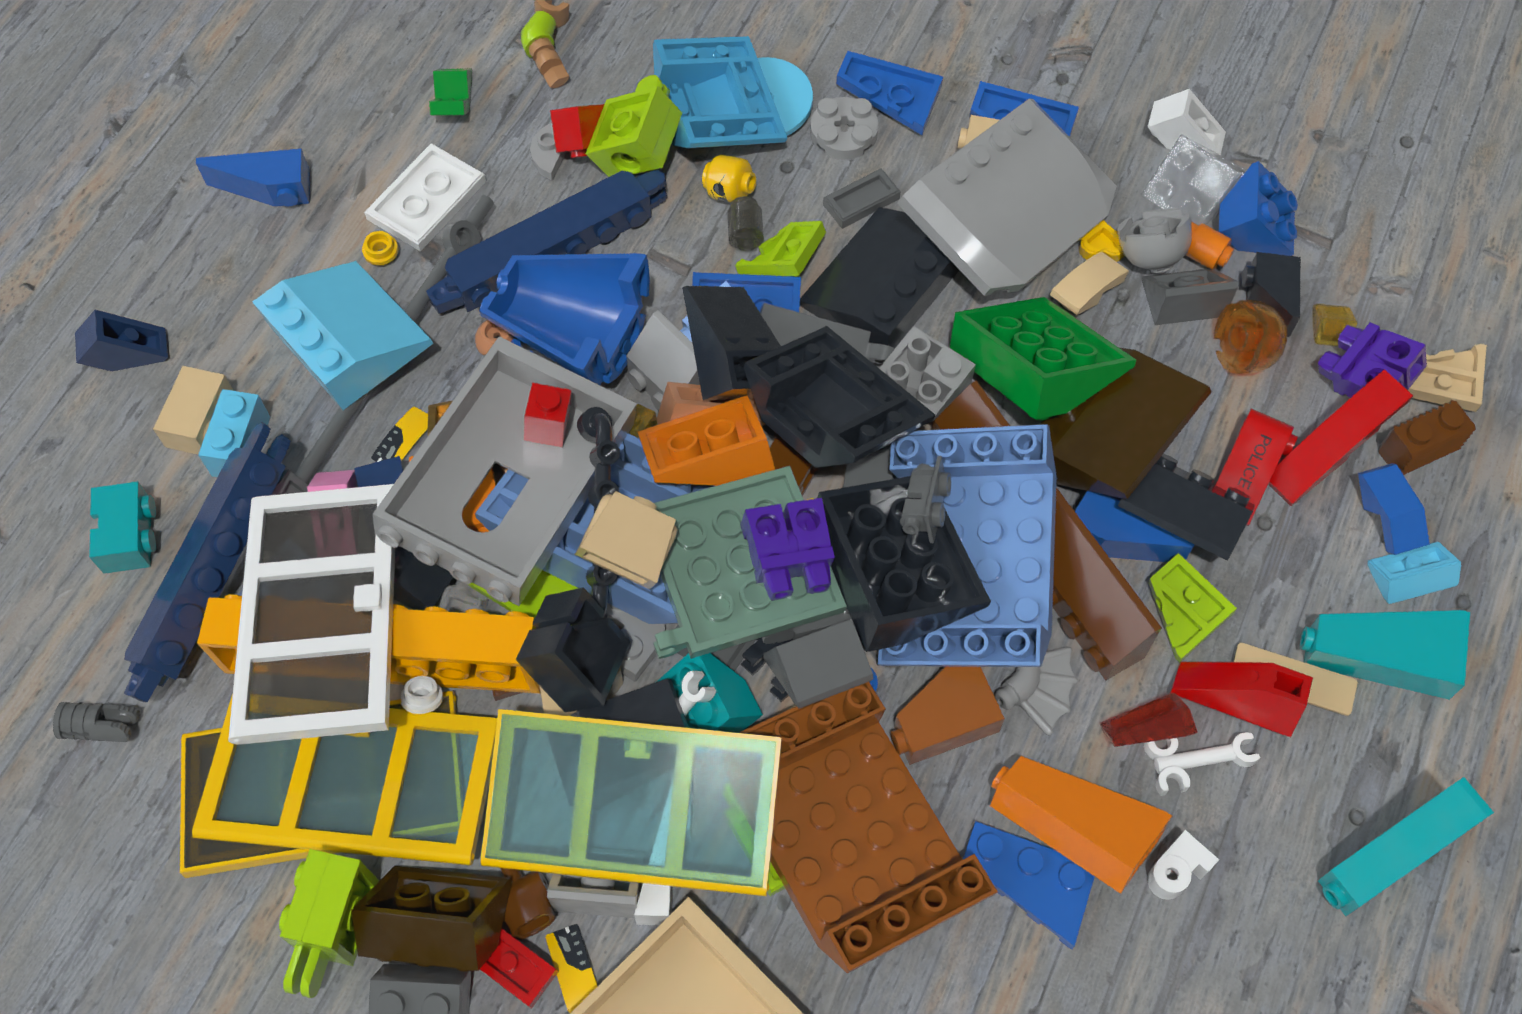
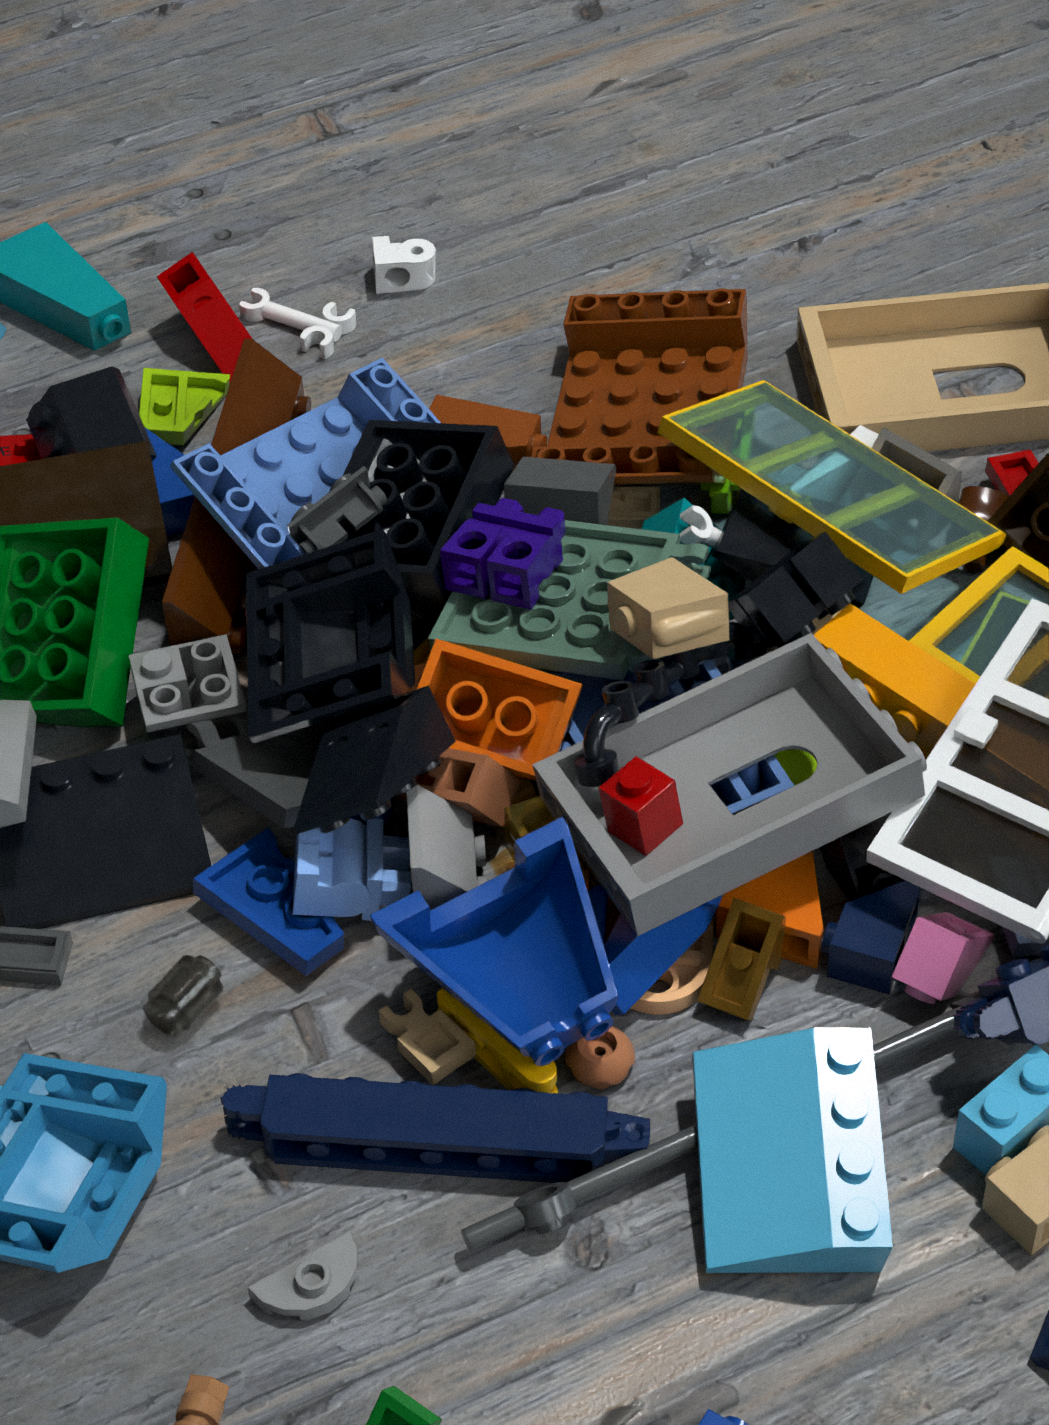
camera: 140 degrees left, 15 degrees down
yellow plate [362,231,399,265] -> none
white tile [364,143,486,252] -> none
sticker [371,407,428,462] -> none
yellow sticker [545,924,598,1013] -> none
red slope [550,104,604,158] -> none
lime brick [585,75,682,177] -> none
yellow head [702,155,756,204] -> none
lime wing [735,221,826,276] -> none
blue wing [963,821,1095,950] -> none
orange slope [990,756,1172,894] -> none
clear red slope [1100,693,1198,747] -> none
tan piece [1234,643,1358,716] -> none
teal slope [1318,777,1494,916] -> none

